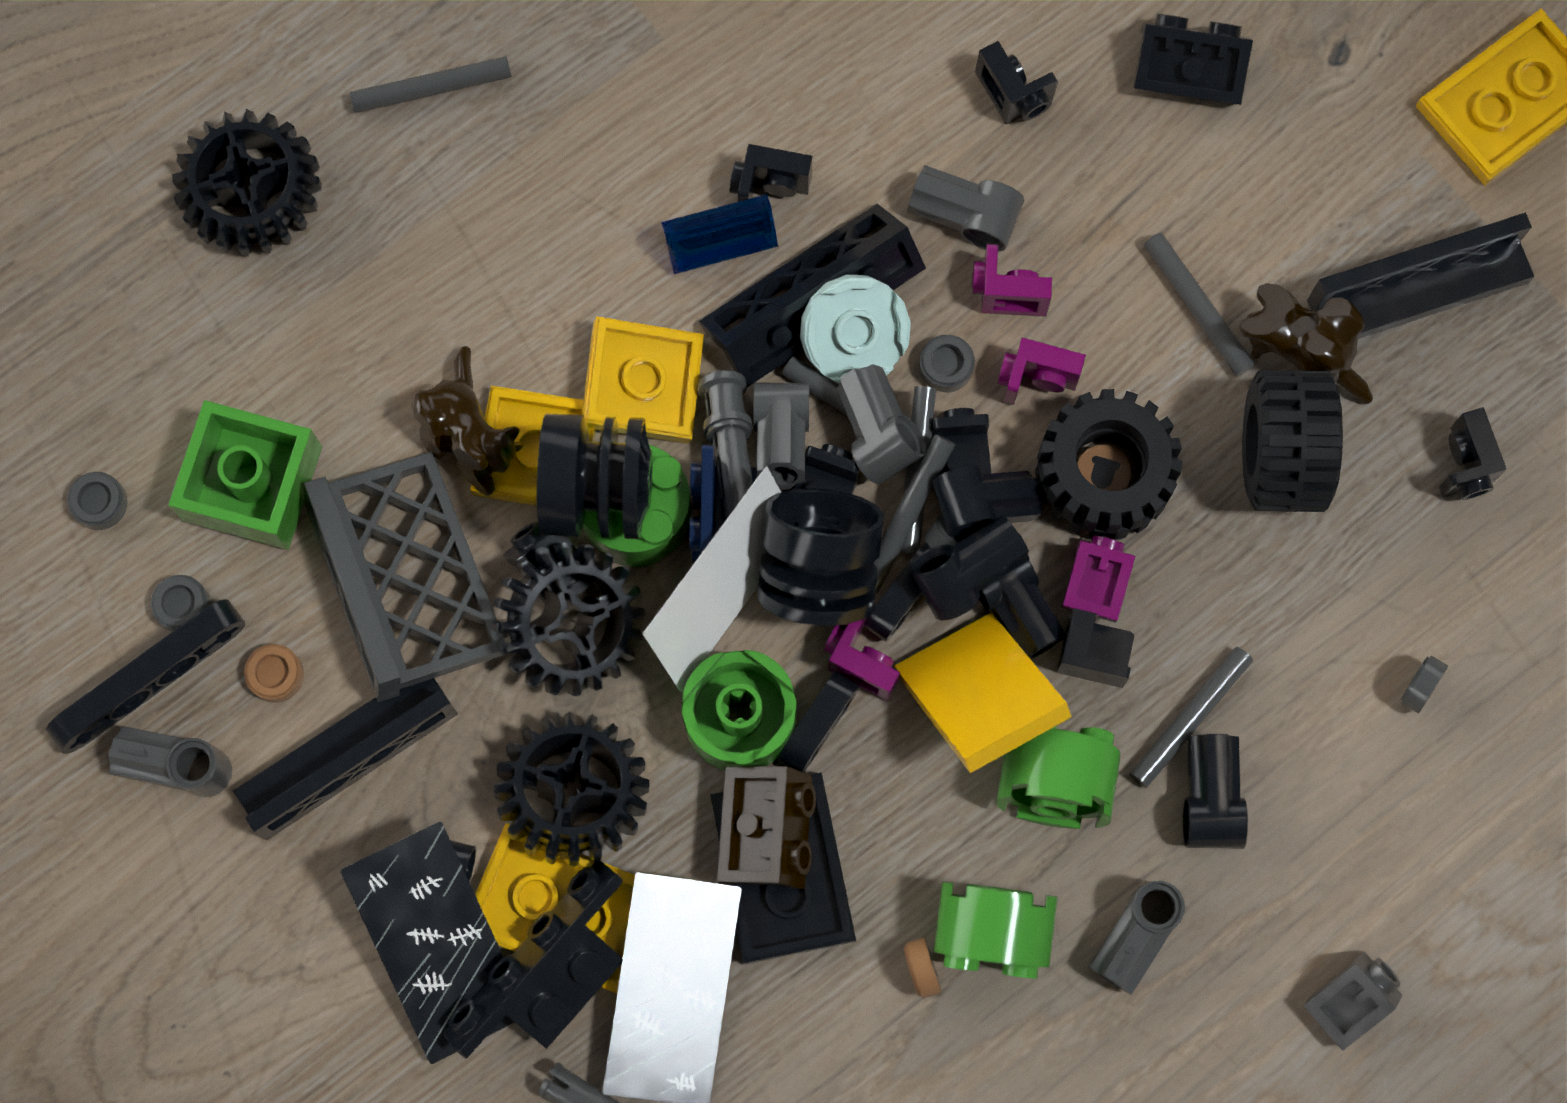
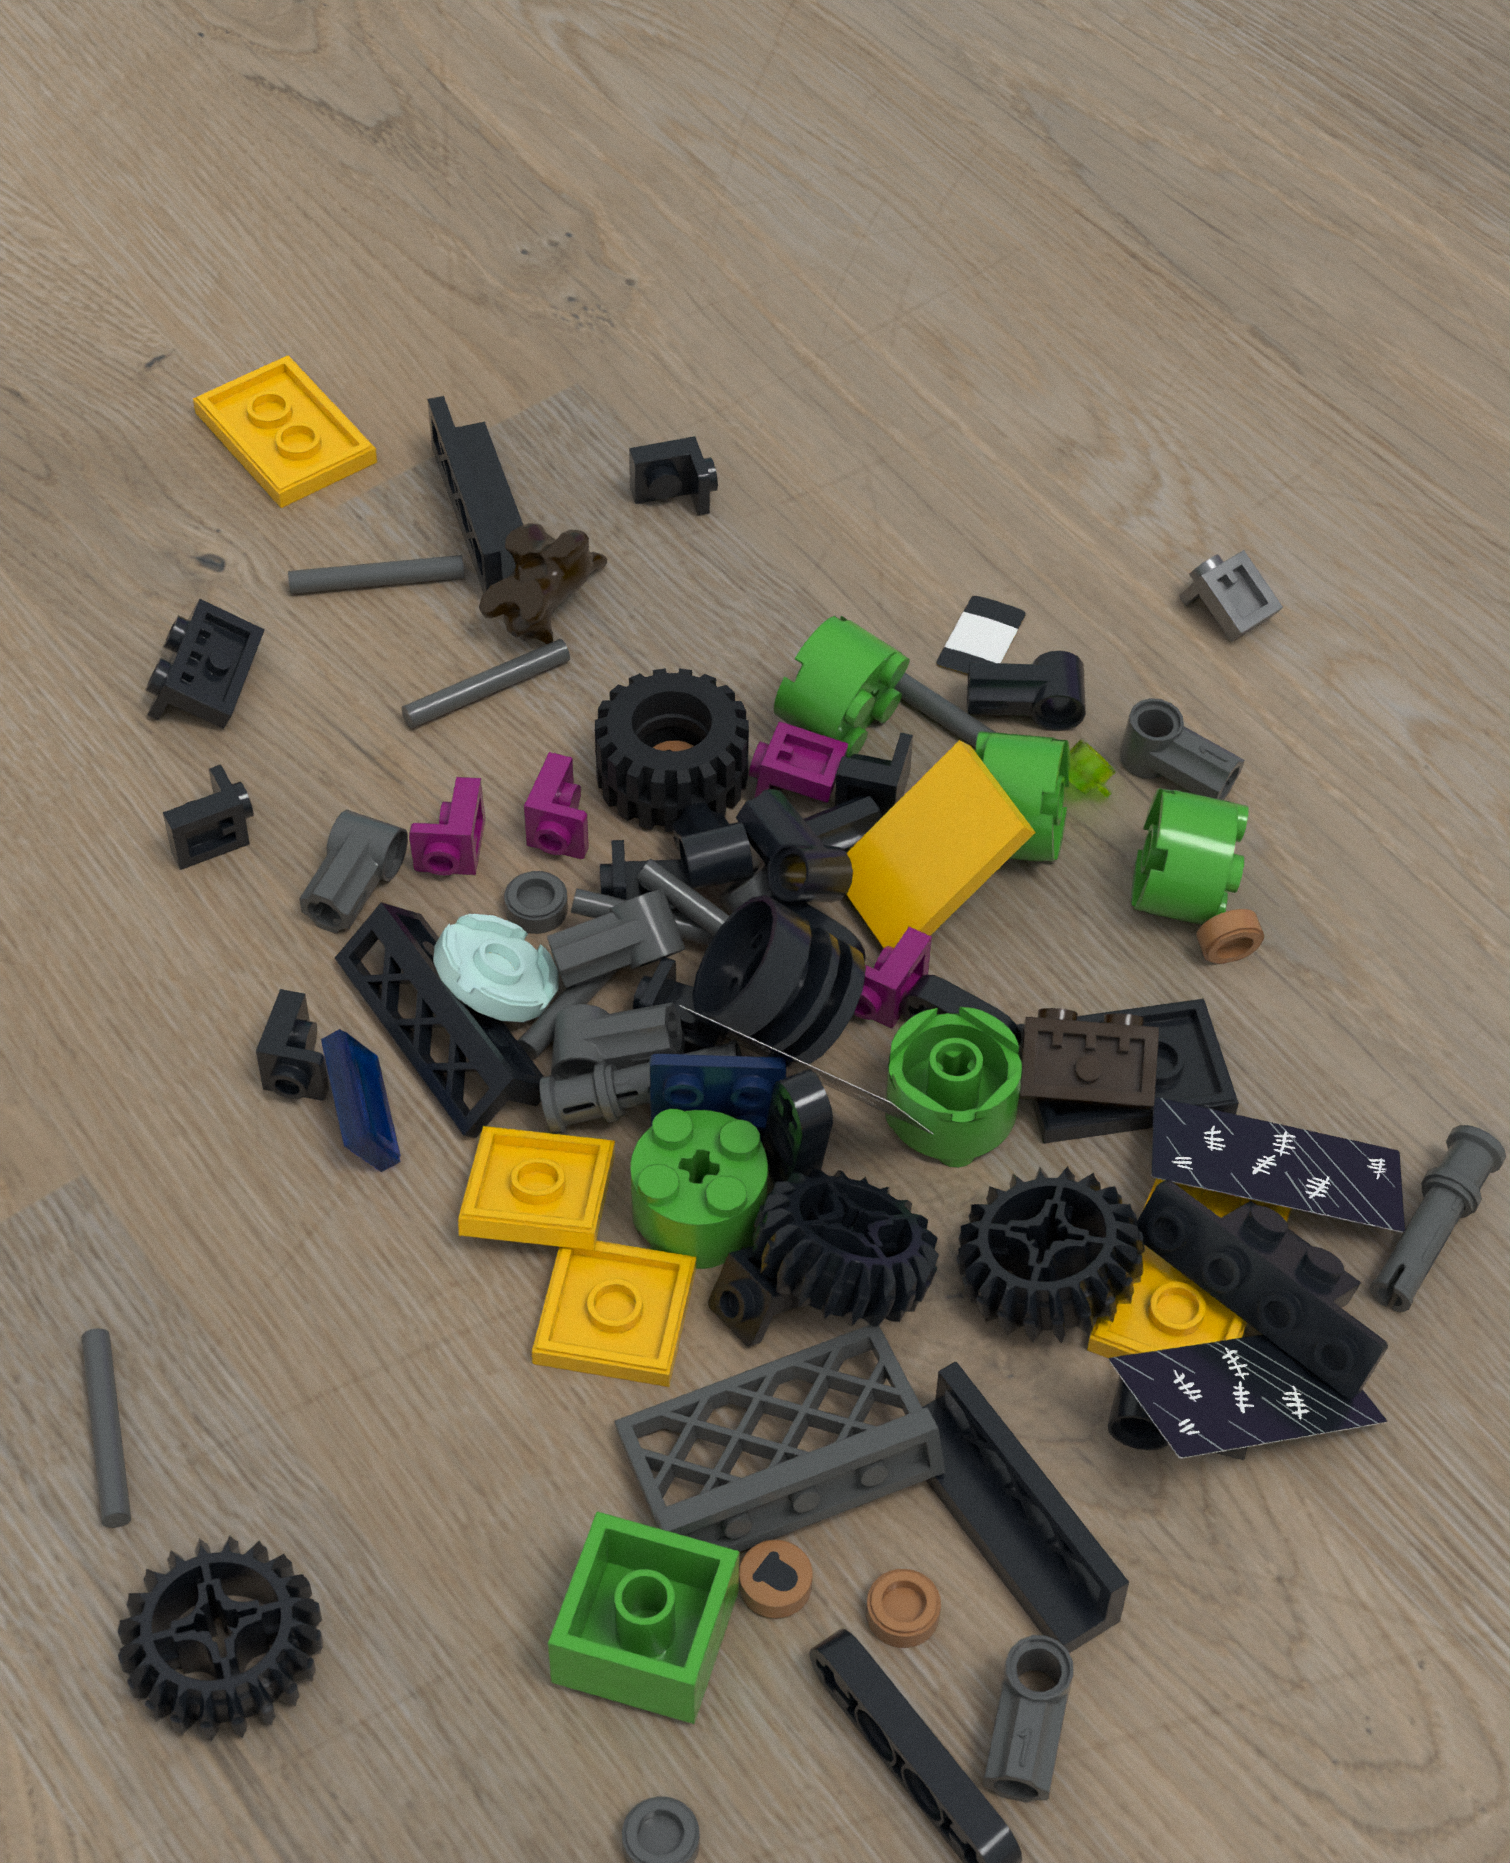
camera: 90 degrees left, 25 degrees down
dark grey tile [151,575,211,632] -> none
dark brown animal [412,346,523,496] -> none
black wheel [537,414,653,539] -> none
black tyre [1242,370,1343,512] -> none
dark grey tile [1401,655,1449,714] -> none
none -> dark grey bar [288,555,464,594]
none -> medium nougat tile [739,1540,813,1618]
none -> black beam [762,1069,833,1186]
none -> bright green brick [774,616,910,758]
none -> sticker [937,596,1026,675]
none -> clear neon green plate [1069,739,1116,798]

